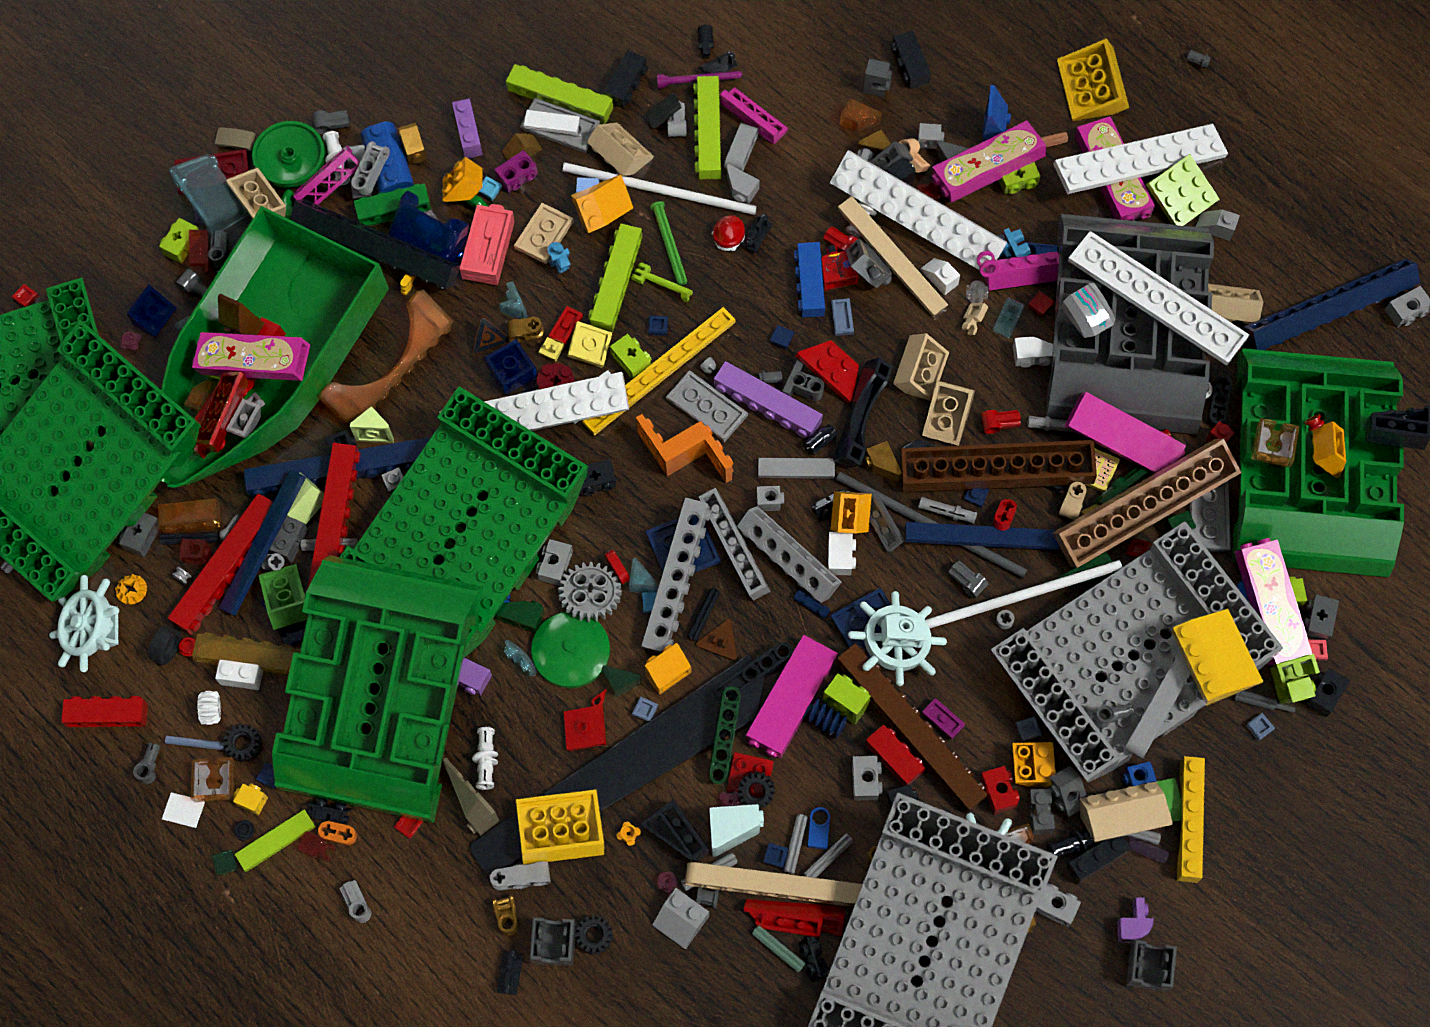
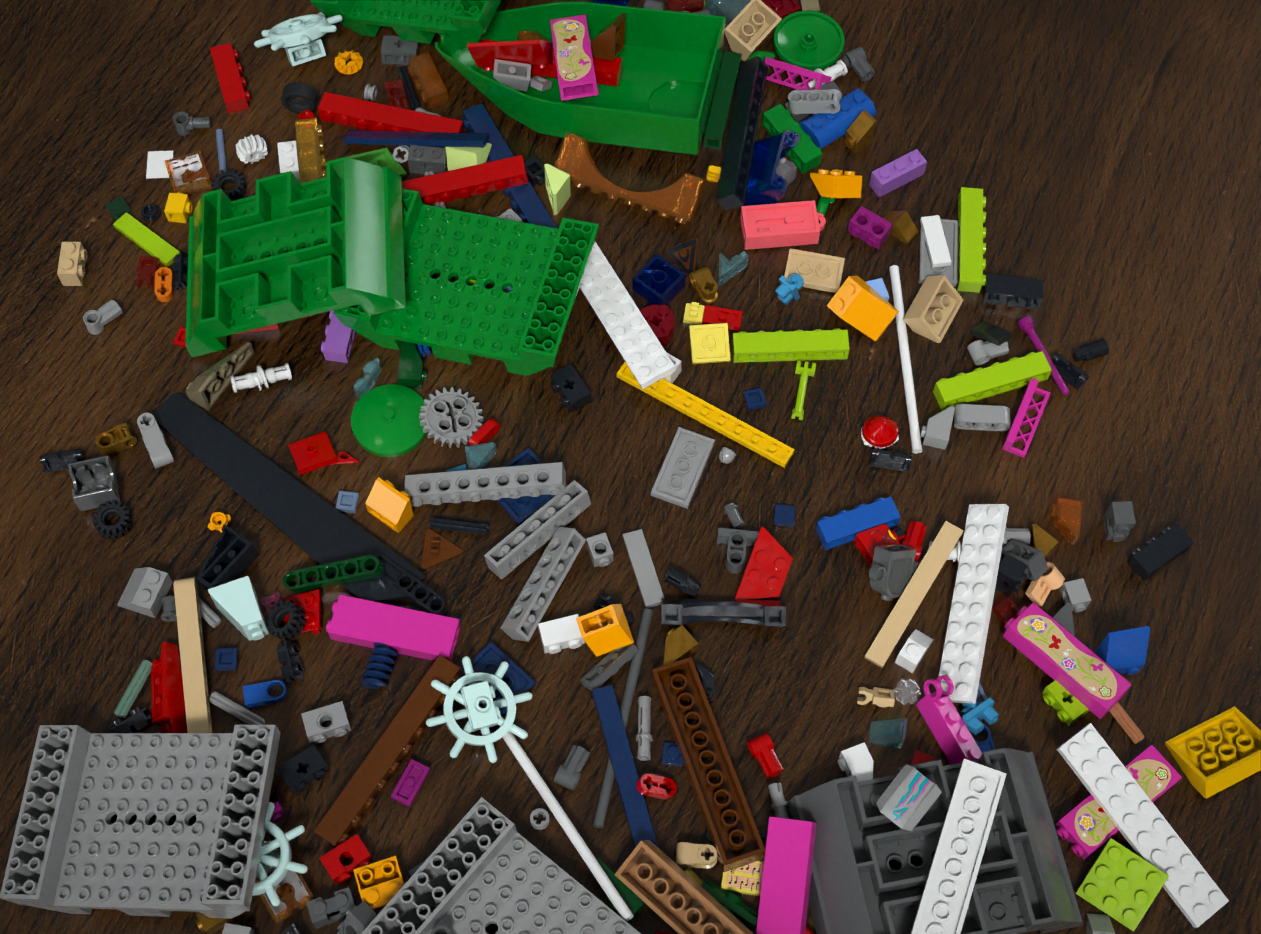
camera: 70 degrees right, 5 degrees down
medium azure tile [478,176,502,201] -> none
yellow slope [516,790,604,865] -> none
light grey brick [536,539,573,586] -> none
clear green slope [602,665,642,697] -> none
lime brick [610,334,651,379] -> none
orange bracket [636,414,733,483] -> none
bright green axle [650,201,687,286] -> none
clear pink plate [657,871,677,892] -> none
medium lavender brick [714,361,823,438] -> none
light grey axle [784,814,807,874] -> none
dark blue axle [794,590,830,618] -> none
lime brick [823,674,871,725] -> none
sand blue tile [831,298,854,336] -> none
red brick [865,724,925,786] -> none
tan slope [893,333,949,401] -> none
tan slope [922,381,975,446] -> none
none -> tan brick [57,242,87,286]
none -> black hinge [276,639,304,684]

